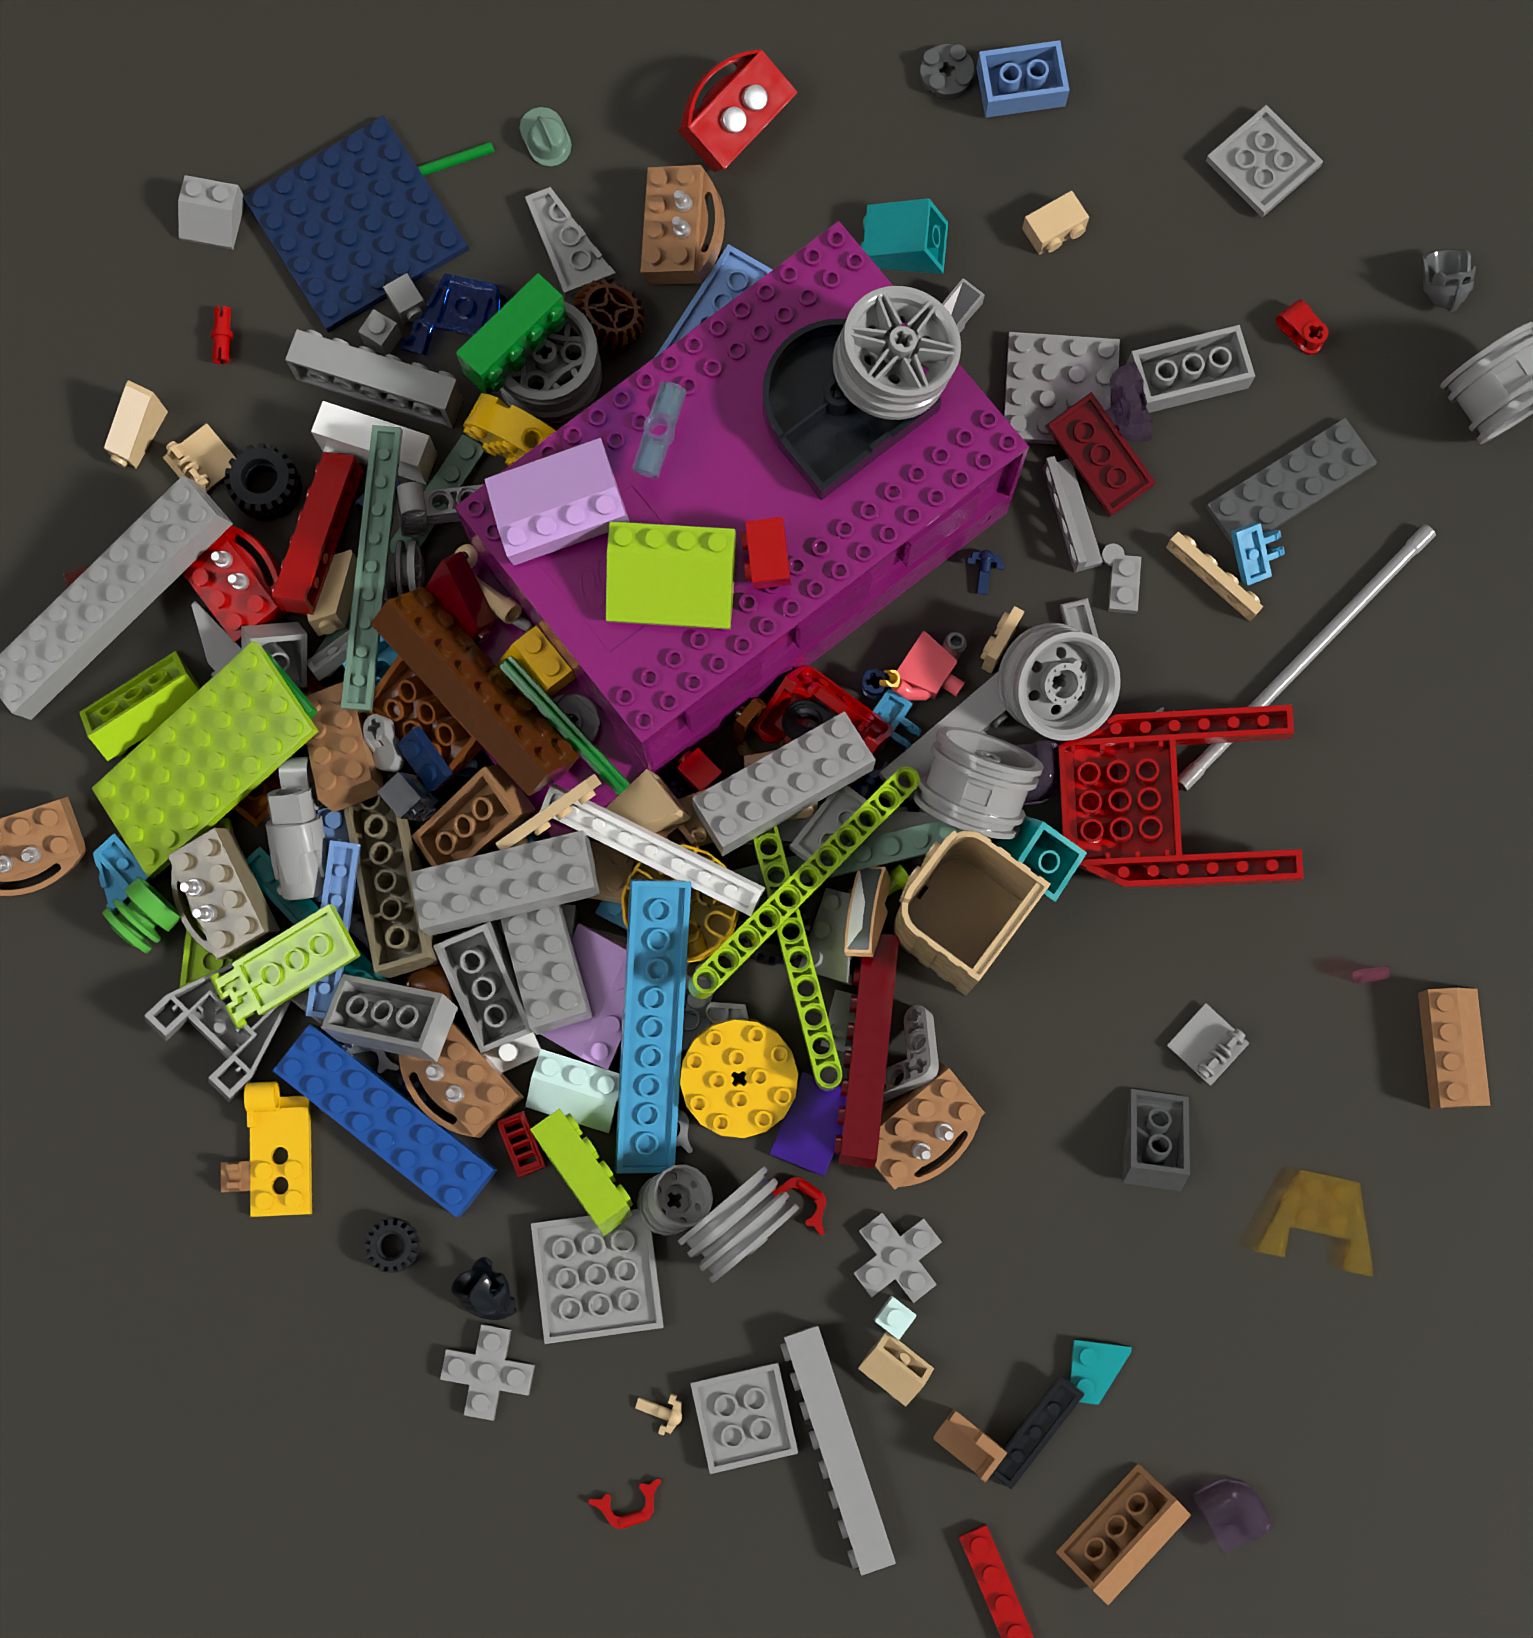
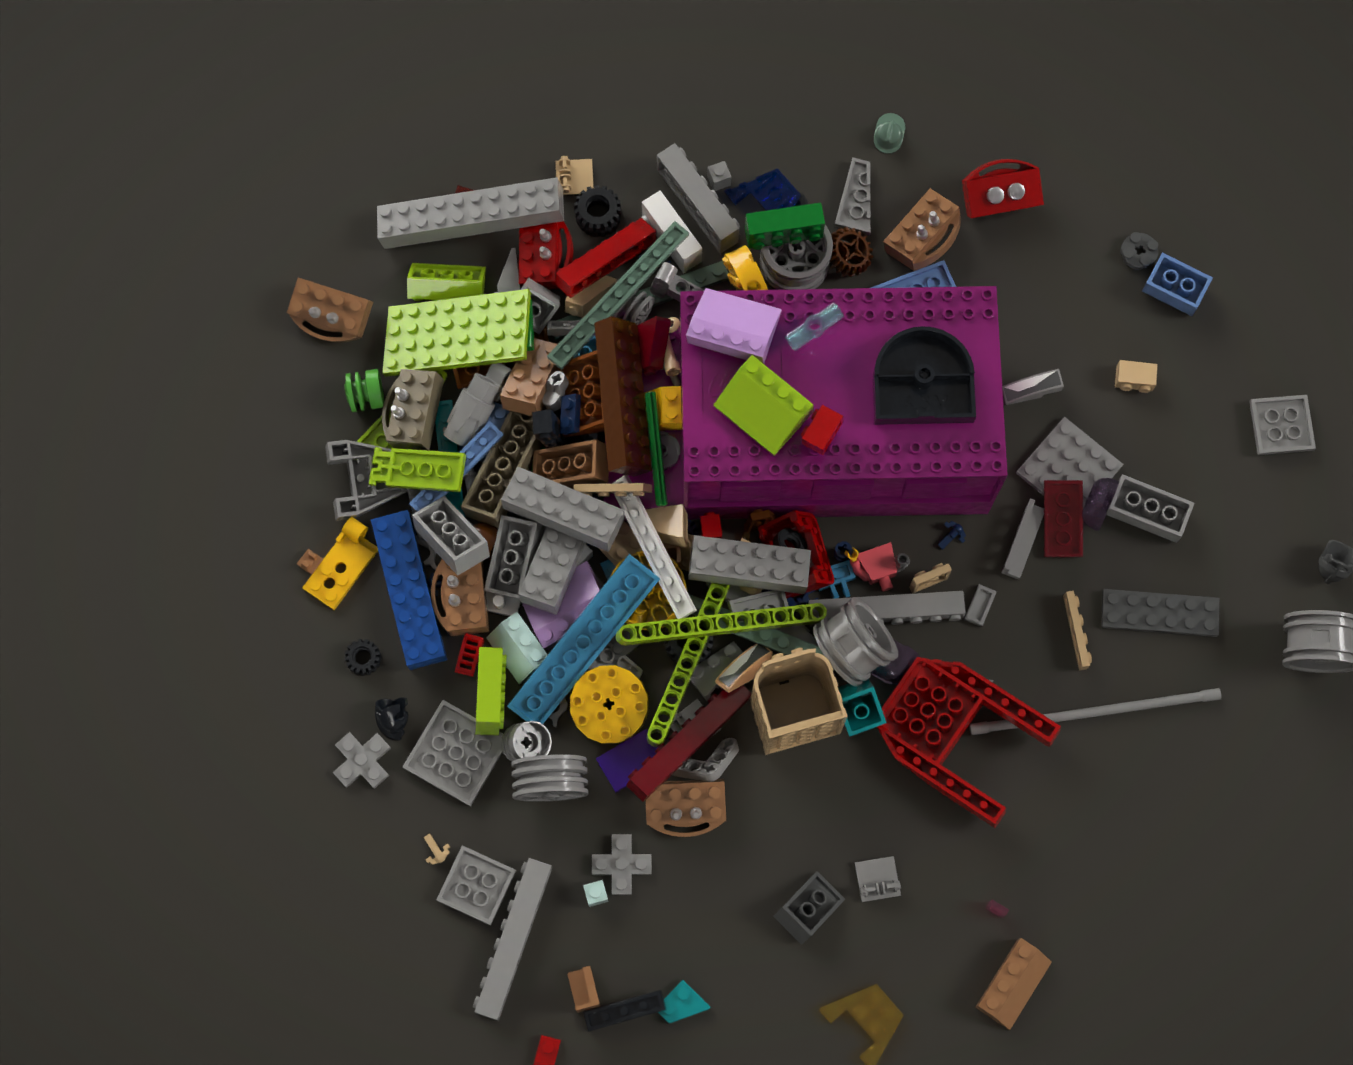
camera: 35 degrees right, 5 degrees down
dark azure wing [93,833,152,912] -> none
tan slope [104,380,168,469] -> none
light grey slope [178,175,245,250] -> none
red pin [211,306,233,365] -> none
dark blue plate [243,116,469,332] -> none
light grey brick [383,273,428,324] -> none
green bar [417,142,495,176] -> none
red helmet [588,1478,662,1529] -> none
red helmet [772,1177,826,1235] -> none
light grey wheel [833,286,961,420] -> none
tan brick [858,1331,934,1406] -> none
teal slope [861,198,948,274] -> none
light grey wheel [998,623,1121,741] -> none
light grey hinge [1101,543,1141,614] -> none
dark azure hinge [1231,522,1285,586] -> none
red piece [1276,299,1328,355] -> none

